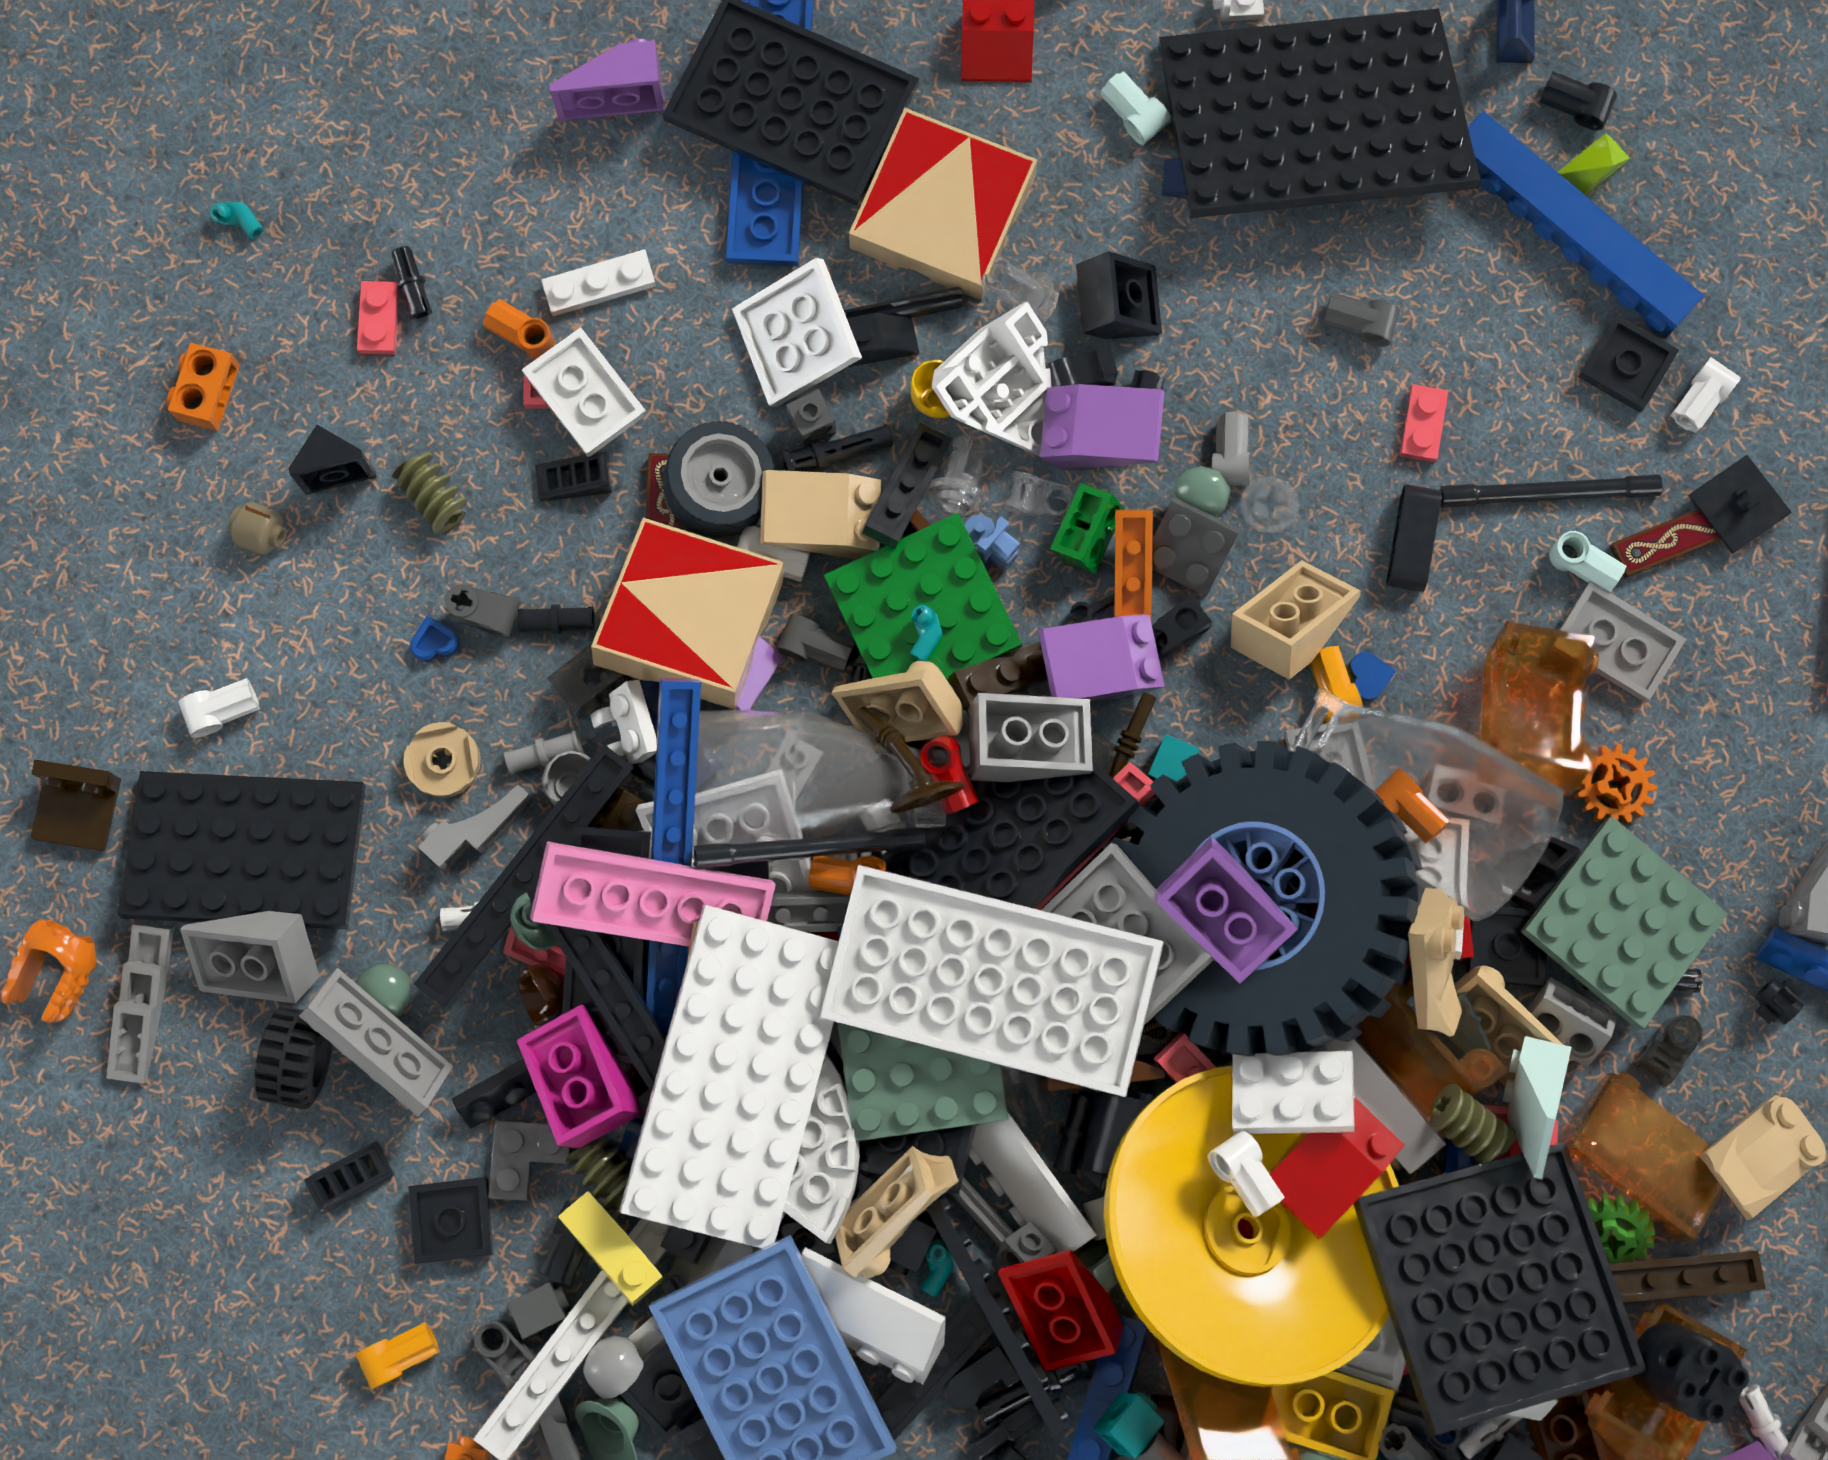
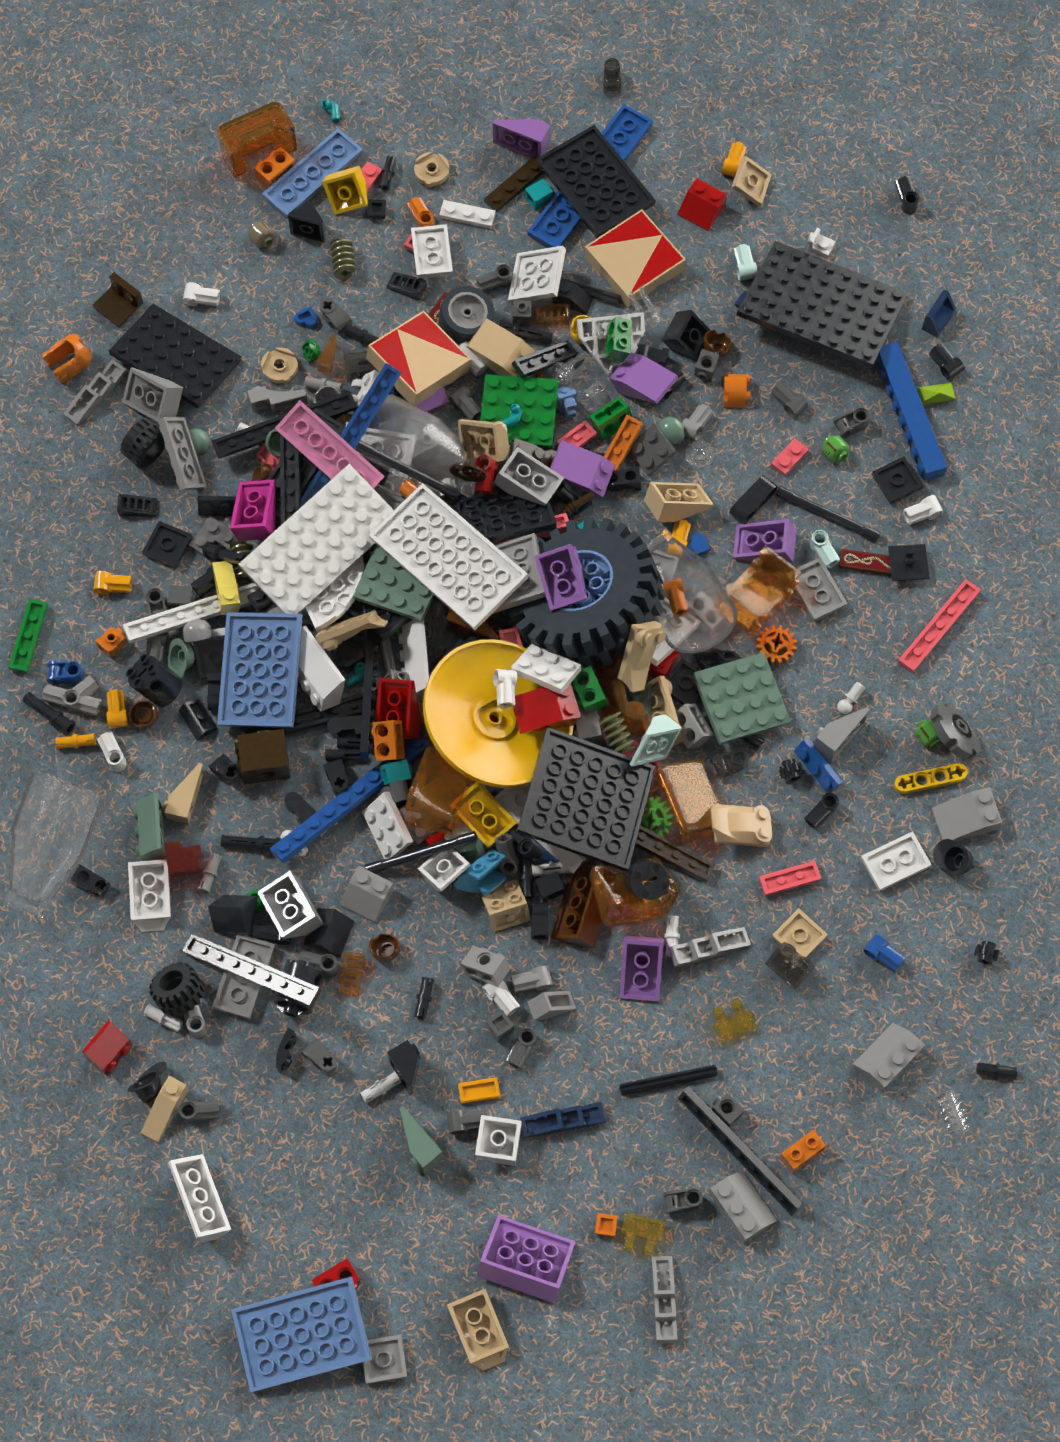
camera: 30 degrees right, 10 degrees down
none -> black pin [202,542,248,565]
none -> clear orange windscreen [217,102,297,178]
none -> medium blue plate [262,128,363,219]
none -> green plate [302,340,320,362]
none -> clear orange slope [317,334,337,377]
none -> yellow slope [322,166,368,215]
none -> black plate [367,199,386,219]
none -> orange brick [371,720,405,761]
none -> tan plate [414,152,449,188]
none -> dark grey piece [476,264,512,292]
none -> dark brown plate [484,156,544,213]
none -> teal brick [525,179,554,210]
none -> clear orange slope [533,304,570,326]
none -> black piece [554,481,592,515]
none -> coral plate [557,420,597,447]
none -> green brick [571,665,609,714]
none -> green brick [605,317,632,362]
none -> dark grey brick [694,349,719,381]
none -> reddish brown hair [704,329,731,357]
none -> orange cylinder [723,374,750,408]
none -> medium lavender slope [733,519,797,564]
none -> bright green head [822,436,849,463]
none -> dark grey piece [833,407,870,438]
none -> white axle [837,682,865,714]

